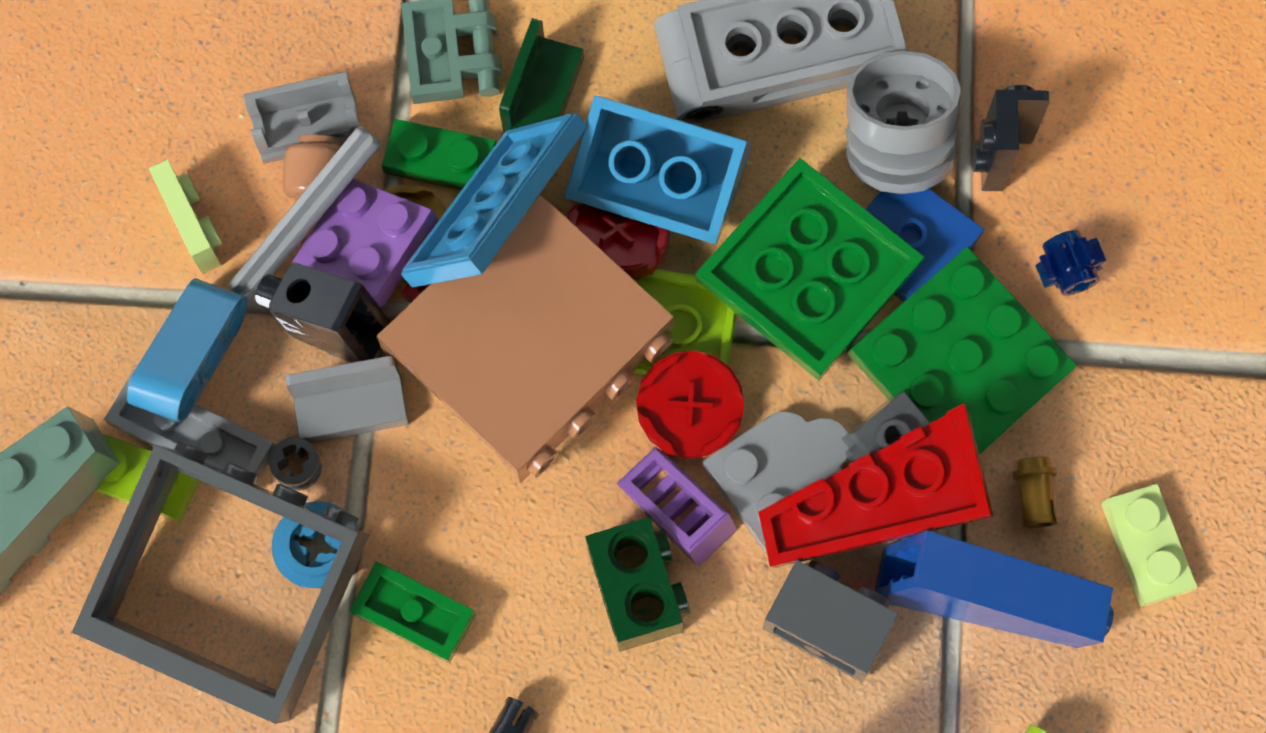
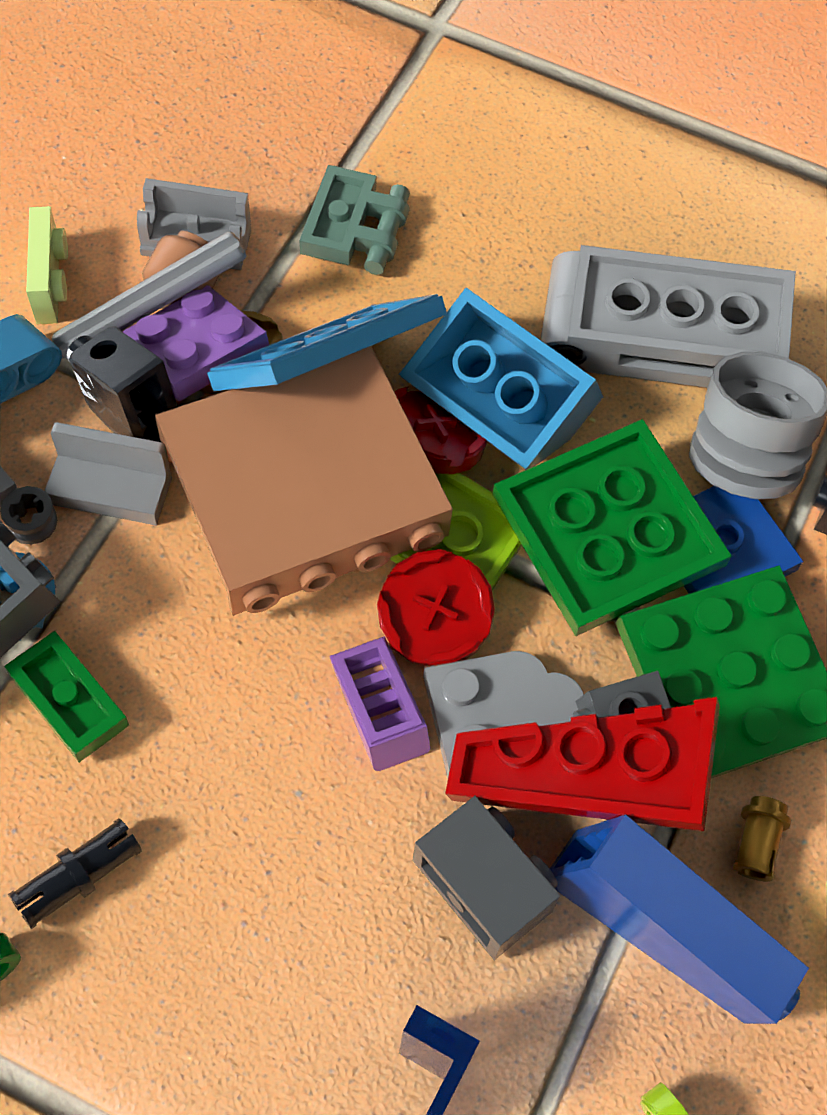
camera: 15 degrees right, 10 degrees down
green plate [381,119,496,190] -> none
dark green panel [499,18,584,133] -> none
dark green brick [585,517,690,652] -> none

